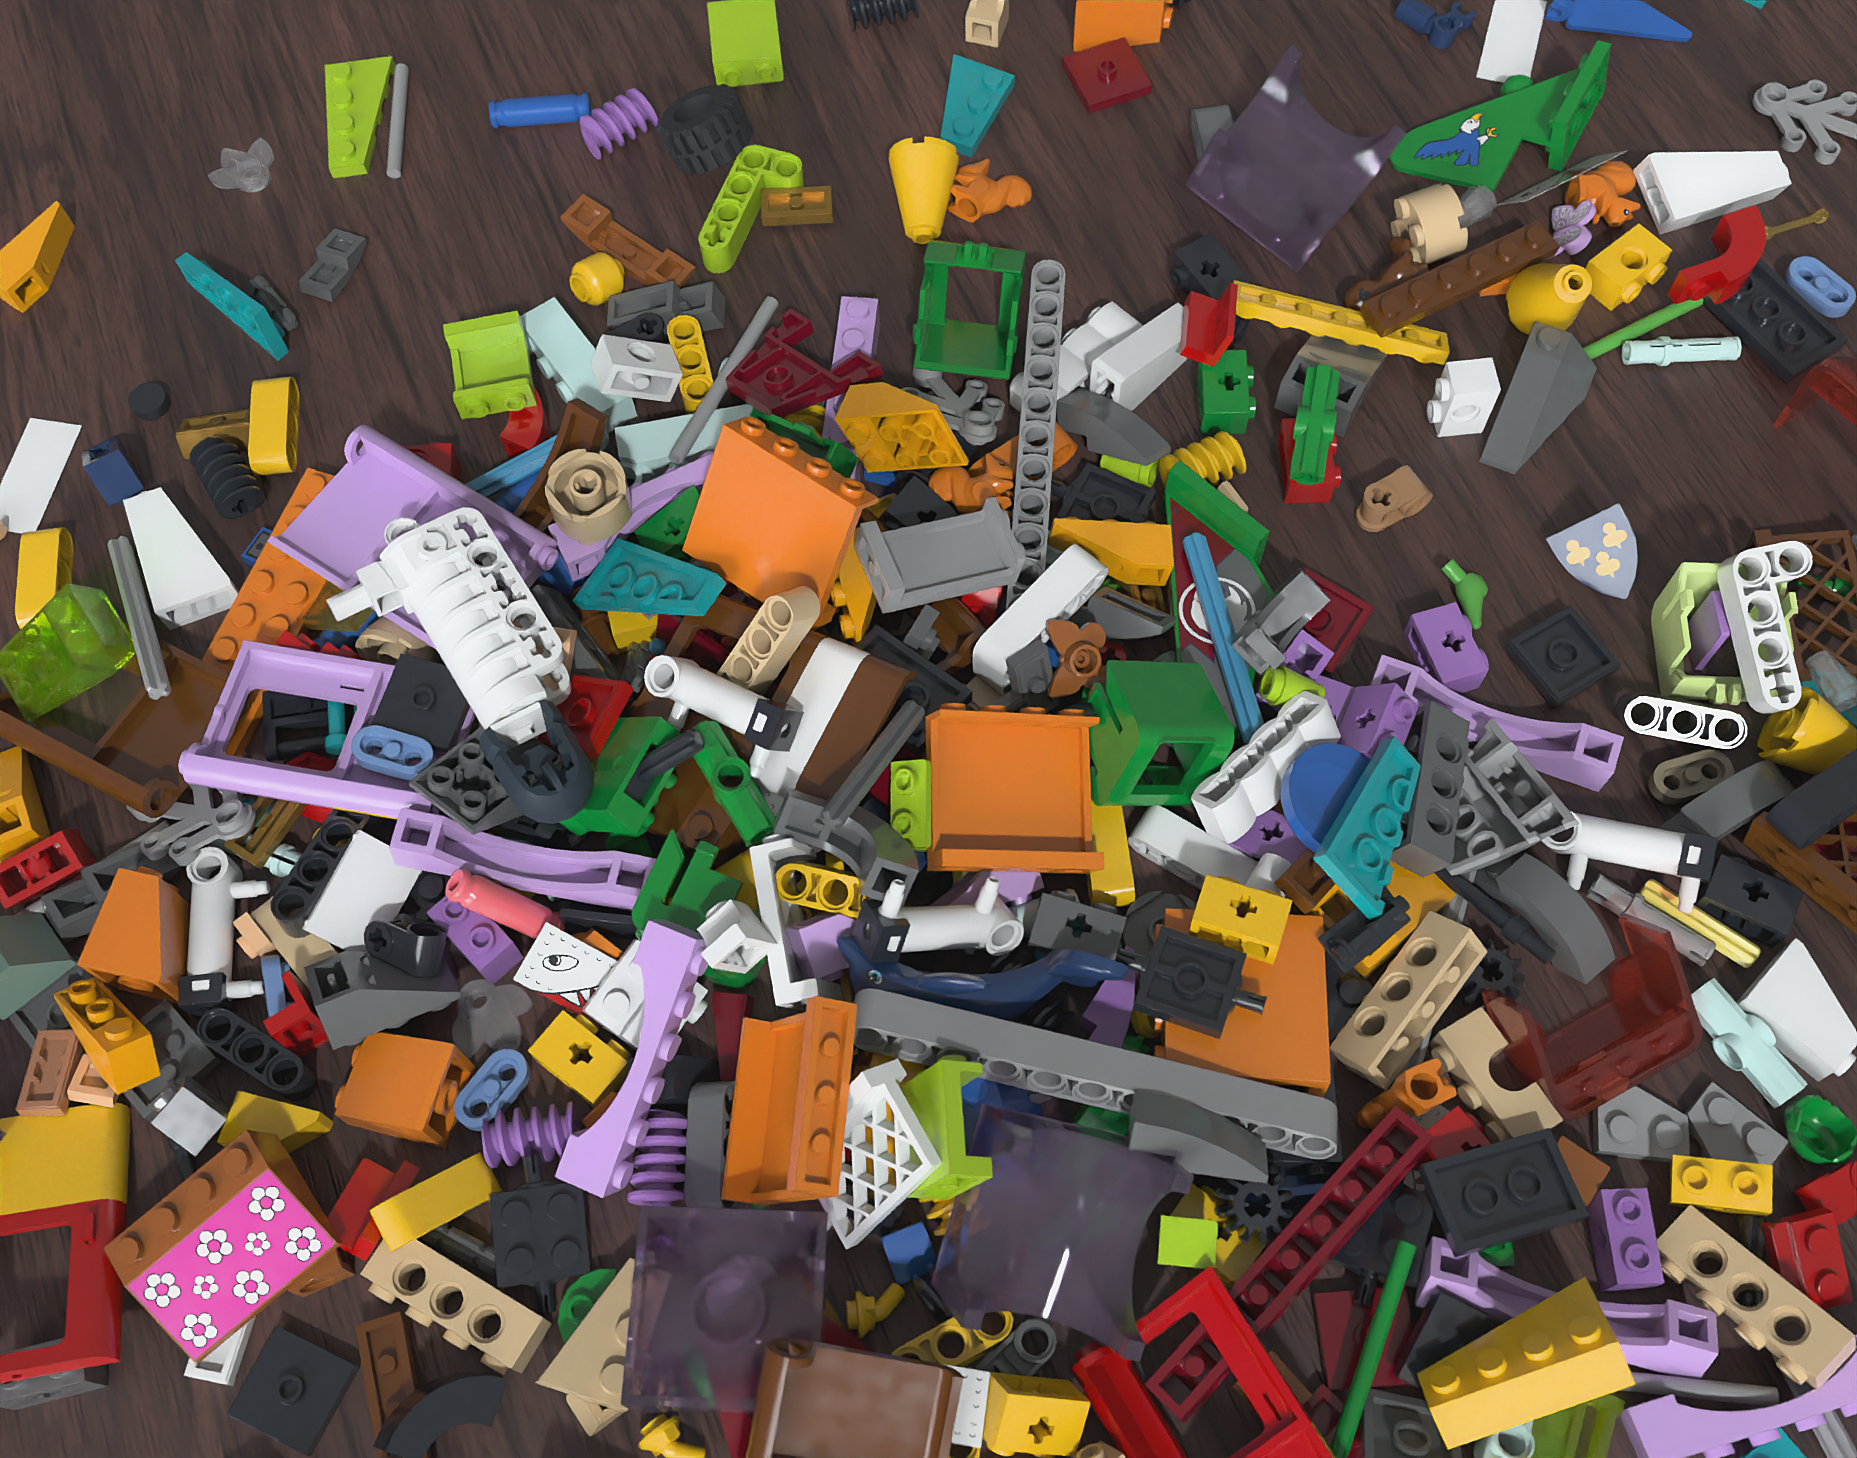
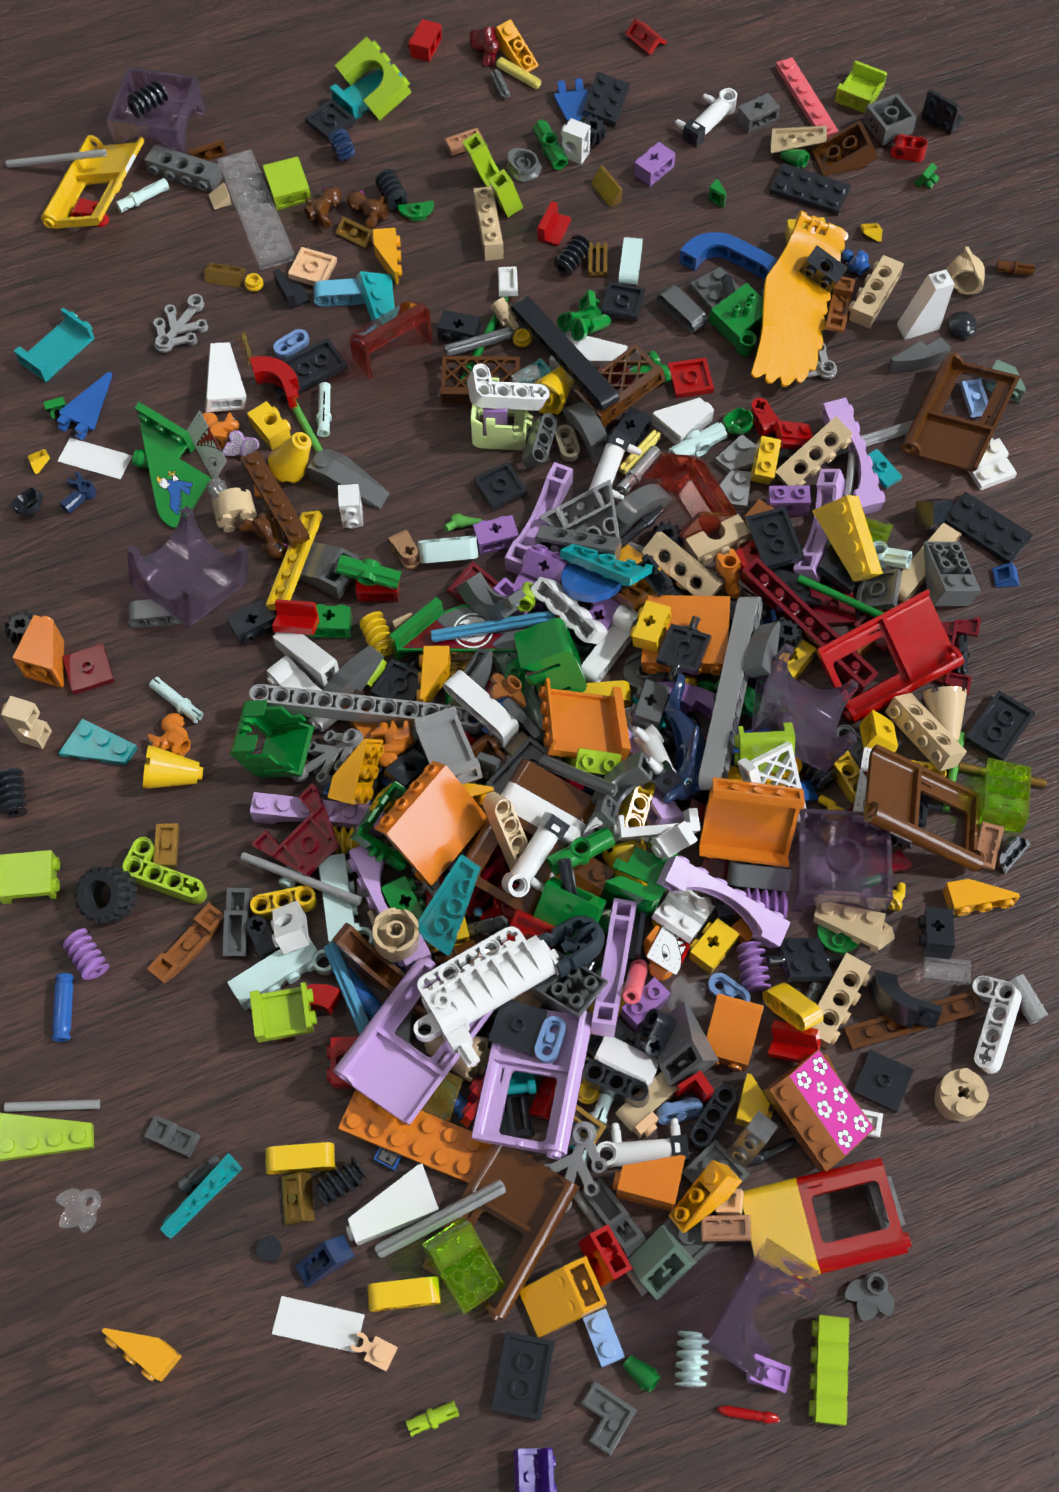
camera: 90 degrees left, 0 degrees up
yellow head [569,252,625,306] -> none
lime panel [1158,1215,1218,1269] -> none
shield [1546,502,1638,599] -> none
none -> light aqua pin [149,677,204,724]
none -> light aqua beam [418,536,478,563]

